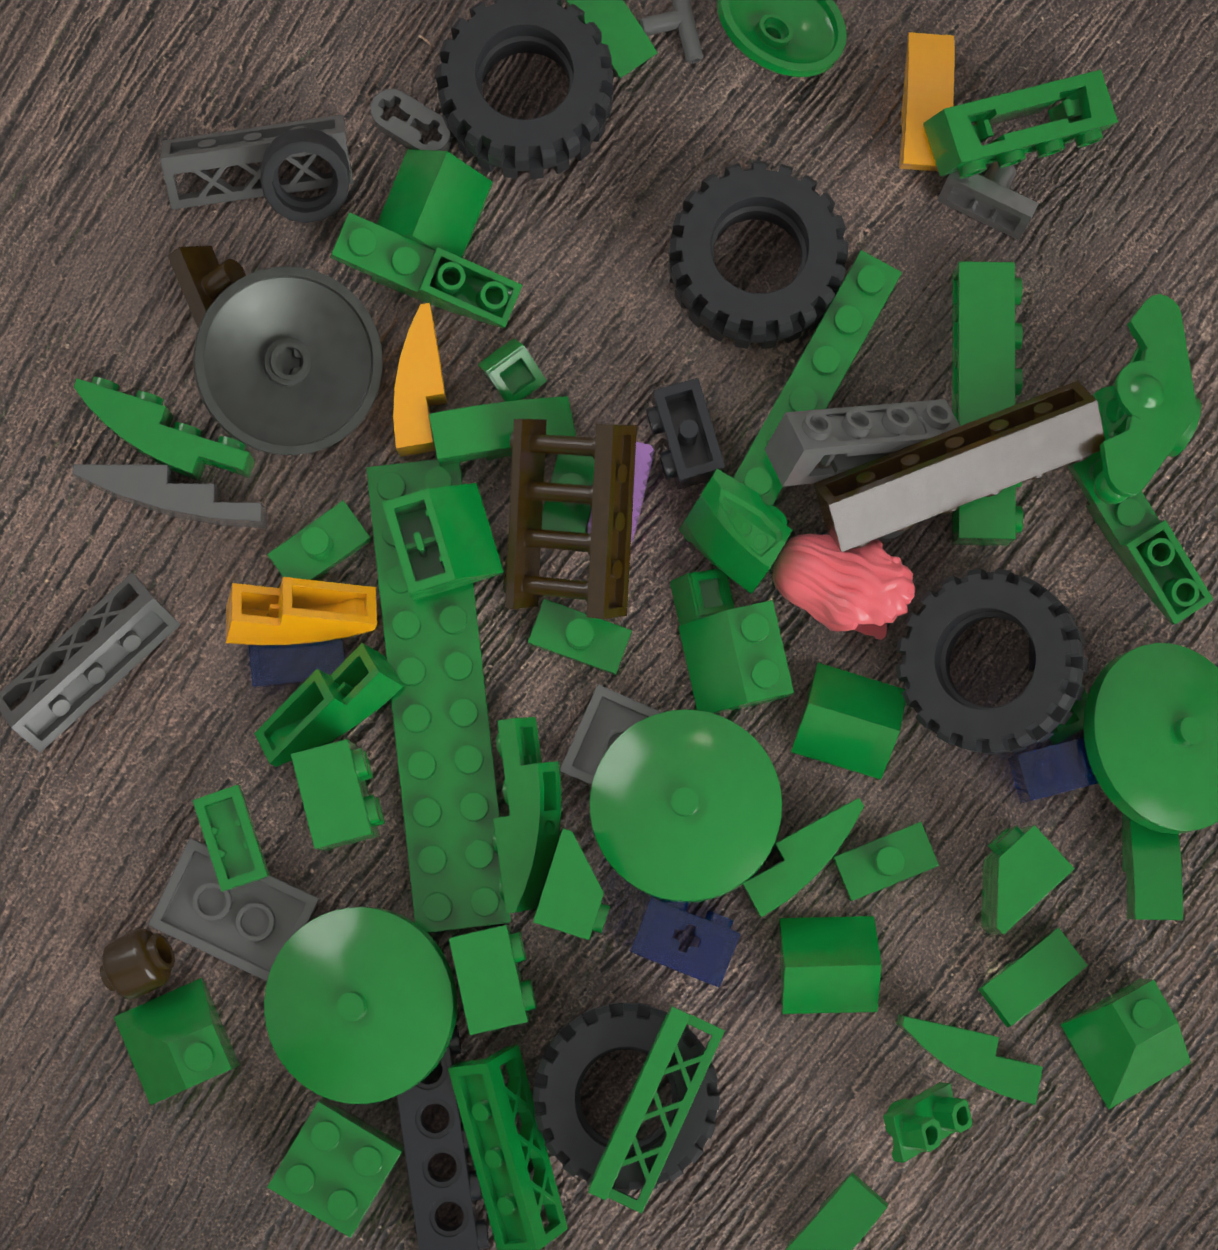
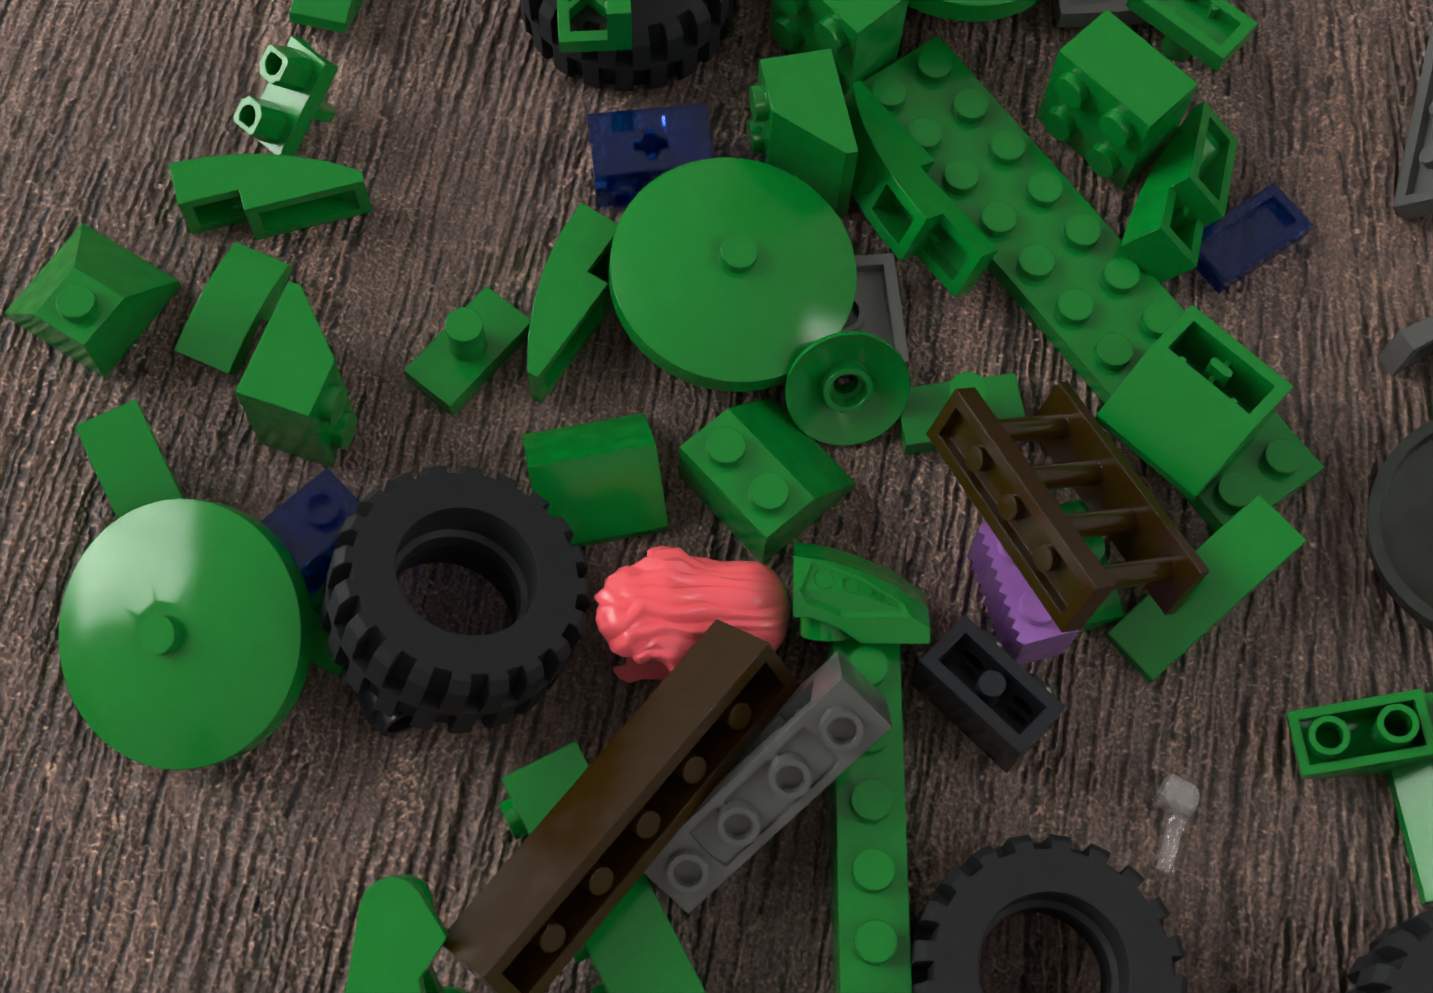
camera: 150 degrees right, 15 degrees down
light orange slope [226,577,377,645] -> none
green tile [267,500,372,580] -> none
light orange slope [393,303,447,457] -> none
green slope [478,339,547,402] -> none
green slope [670,569,735,625] -> none
green slope [779,916,882,1014] -> none
green slope [1067,451,1214,625] -> none
none -> green dish [785,331,910,446]
none -> clear hand [1152,774,1200,874]

